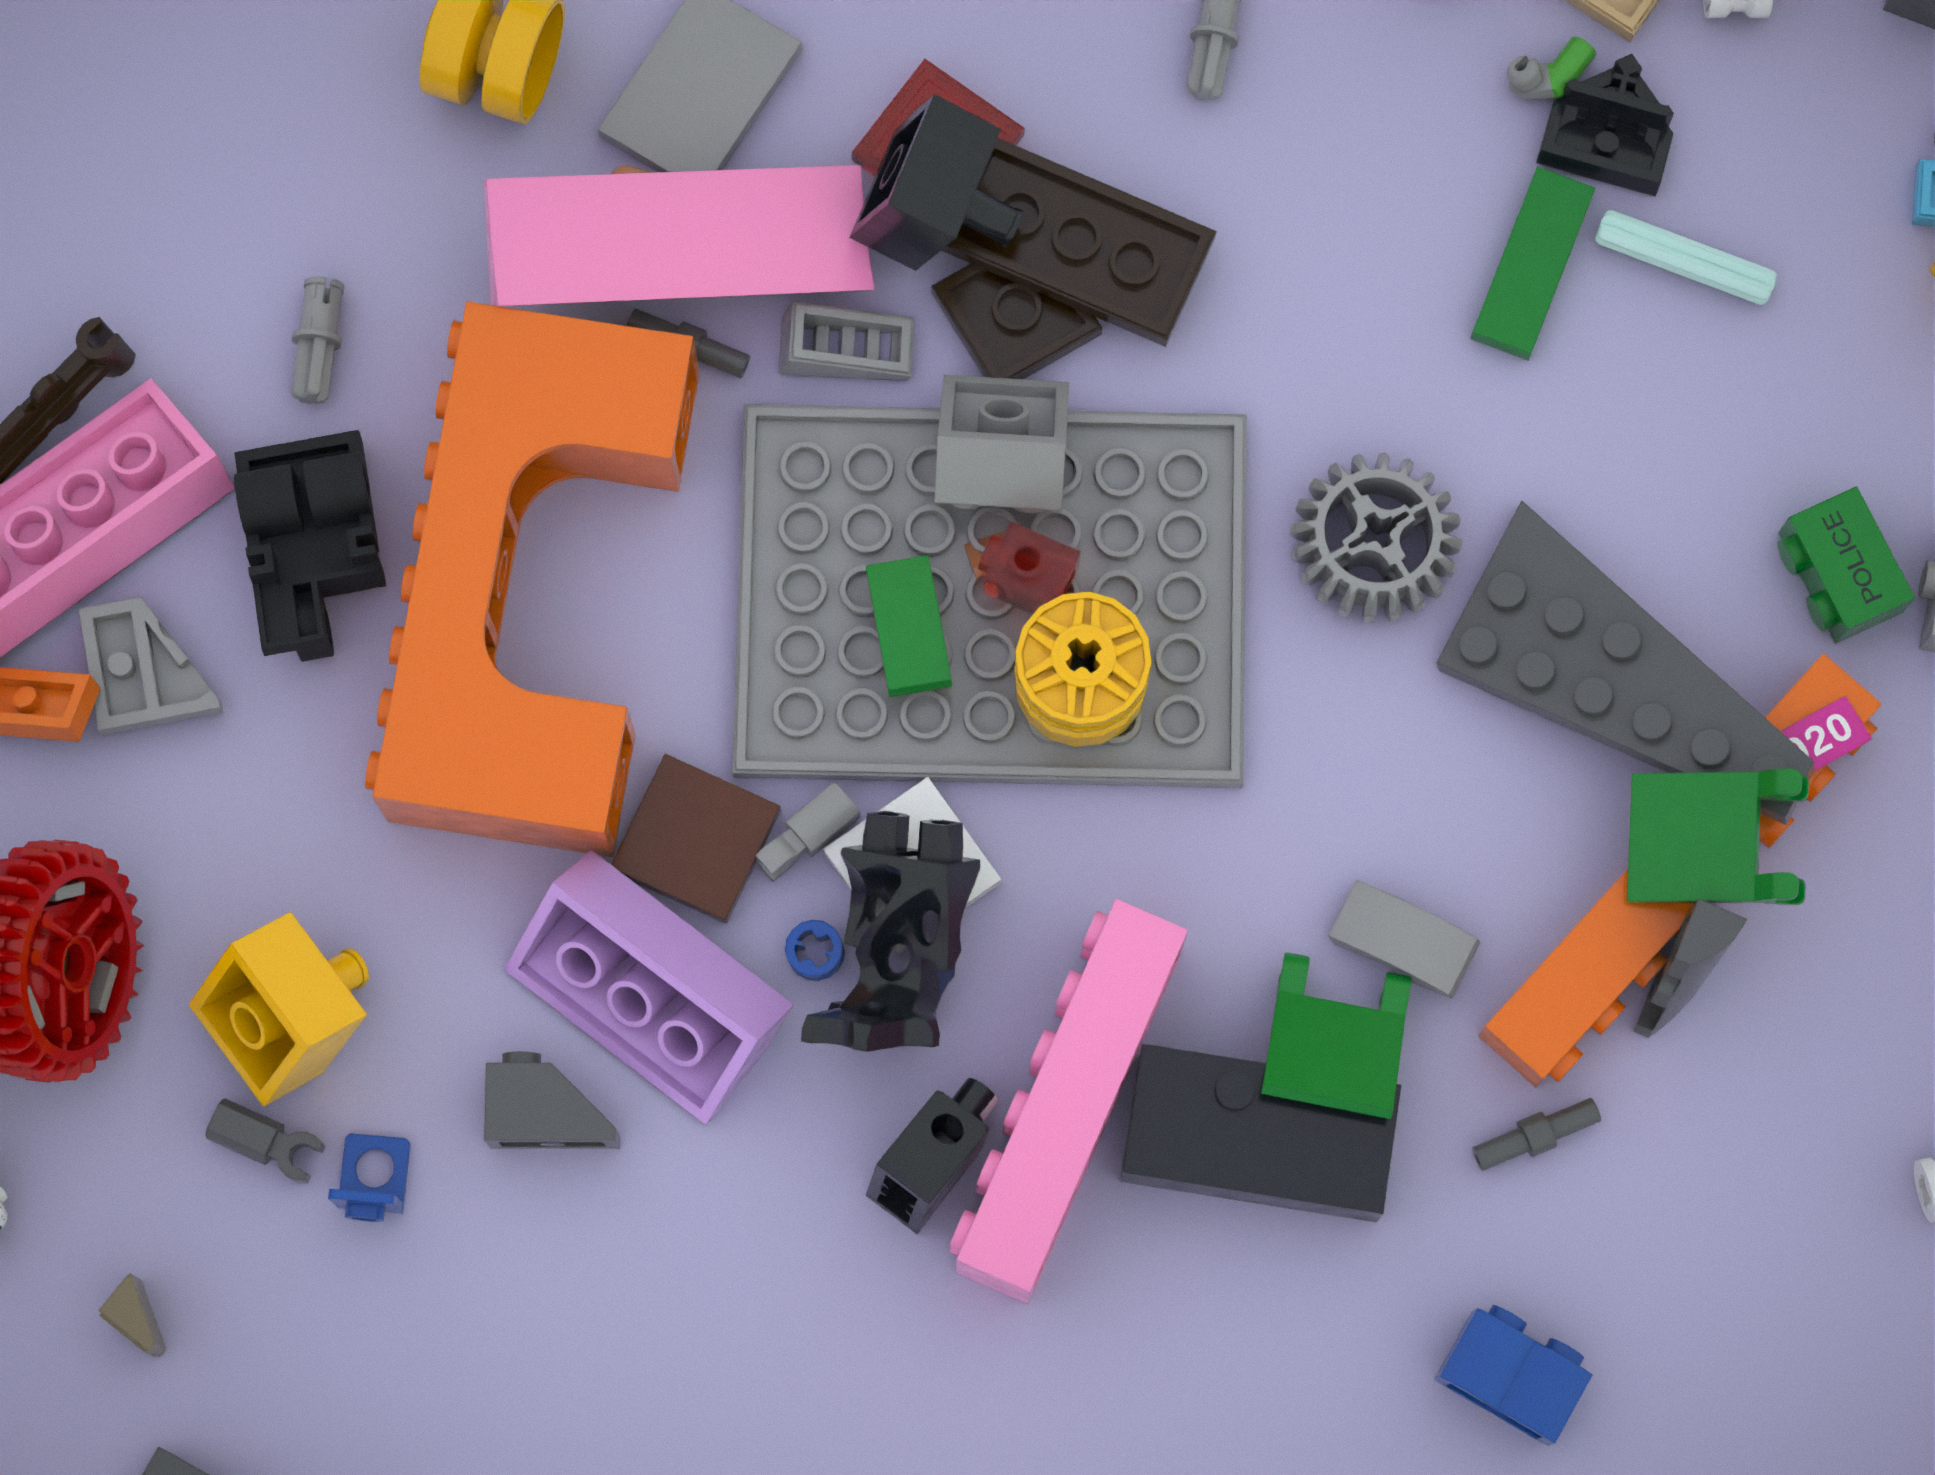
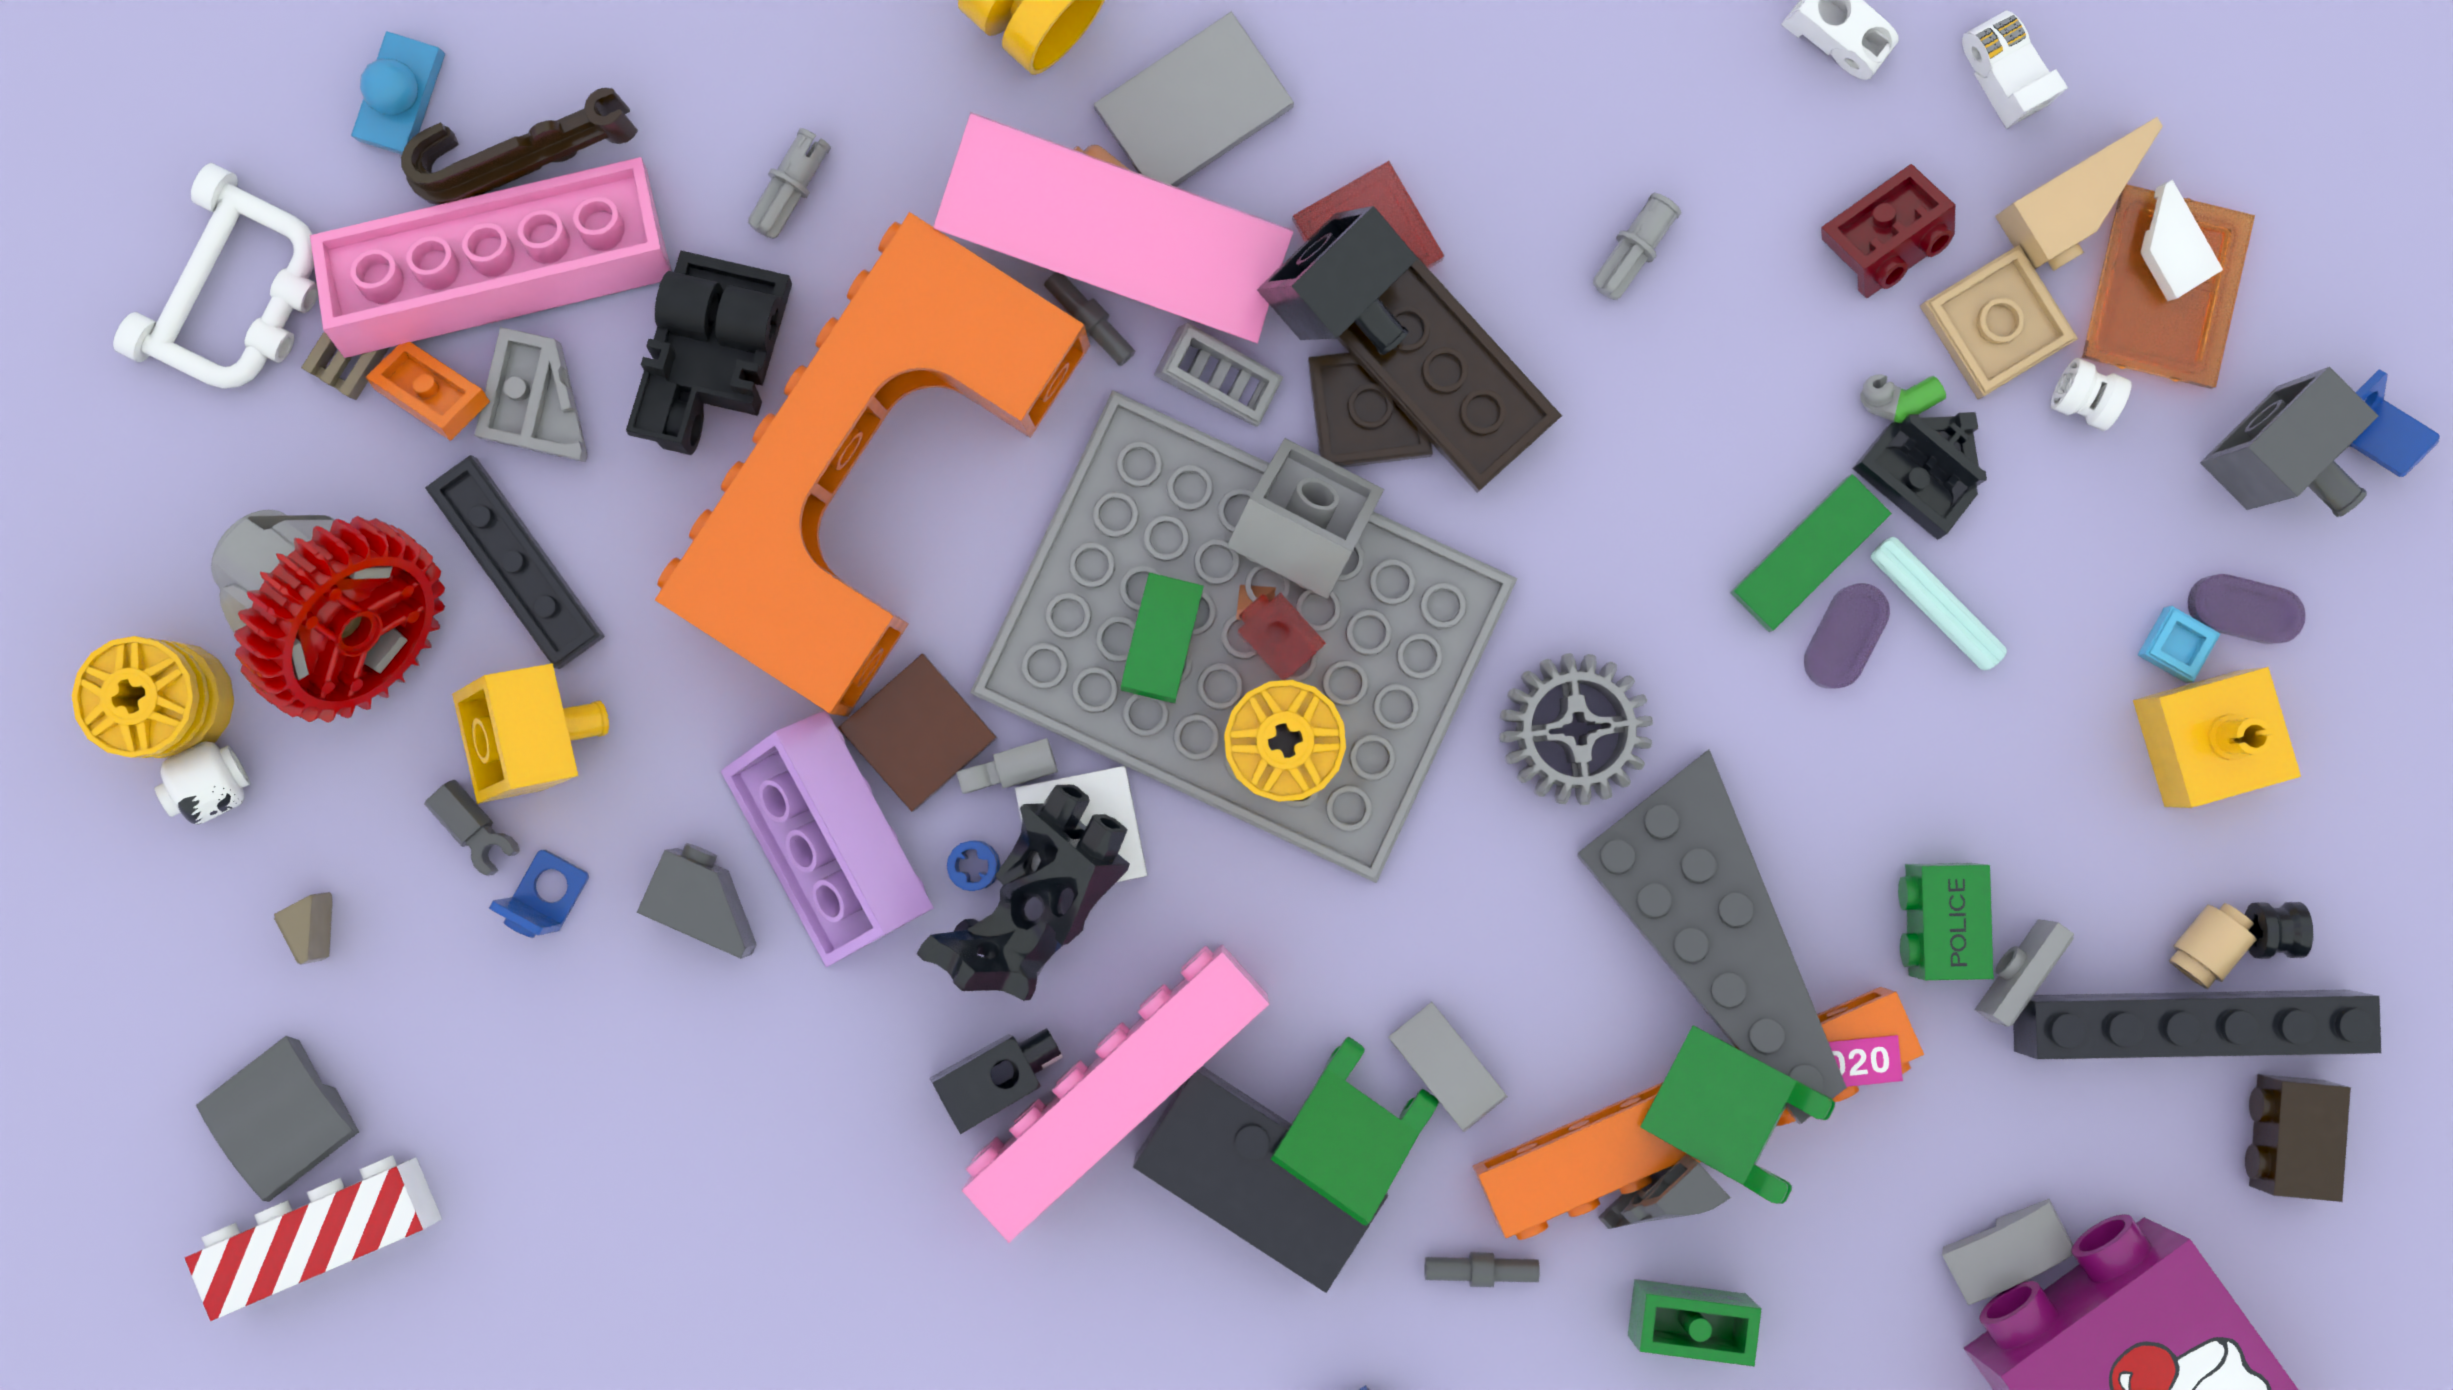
camera: 20 degrees right, 10 degrees up
none -> black tile [425,455,605,669]
none -> green brick [1628,1279,1762,1367]
none -> clear purple tile [1804,583,1890,689]

